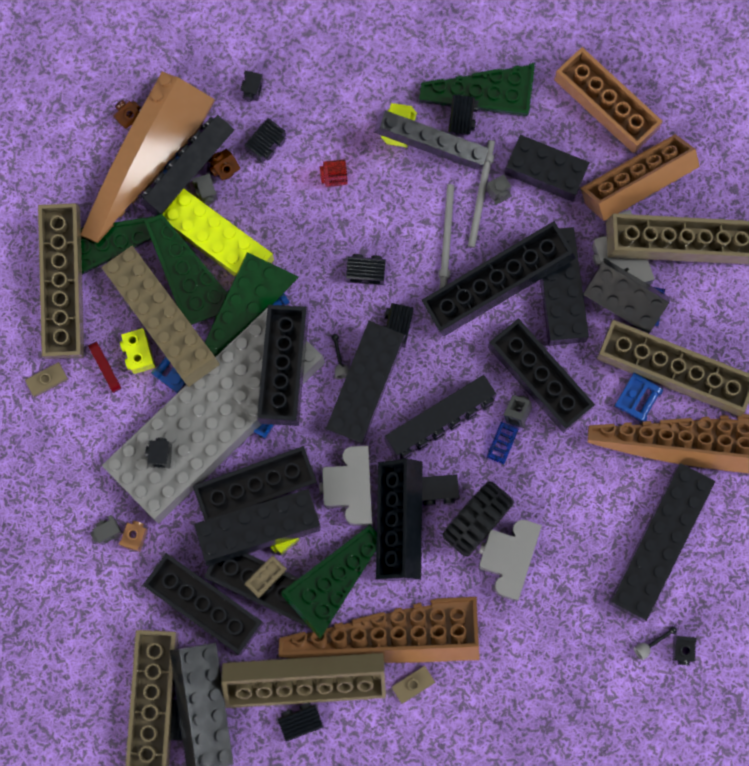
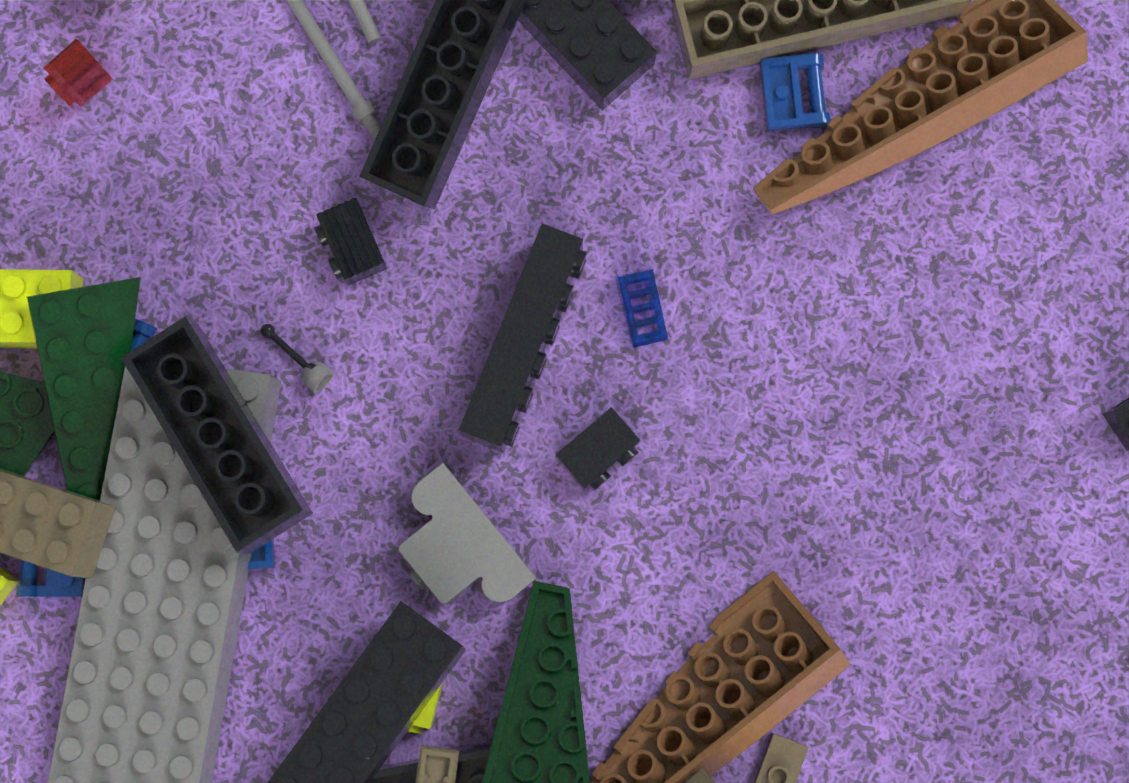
camera: 40 degrees left, 5 degrees up
black brick [145,438,173,468] -> none
black brick [193,446,318,520] -> none
black brick [326,321,406,443] -> none
black brick [346,254,386,285] -> none
black brick [376,458,423,581] -> none
black tyre [442,481,514,557] -> none
light grey brick [479,520,542,602] -> none
black brick [488,318,595,433] -> none
dark grey brick [504,395,532,428] -> none
black brick [608,463,716,622] -> none
hinge [633,626,677,661] -> none

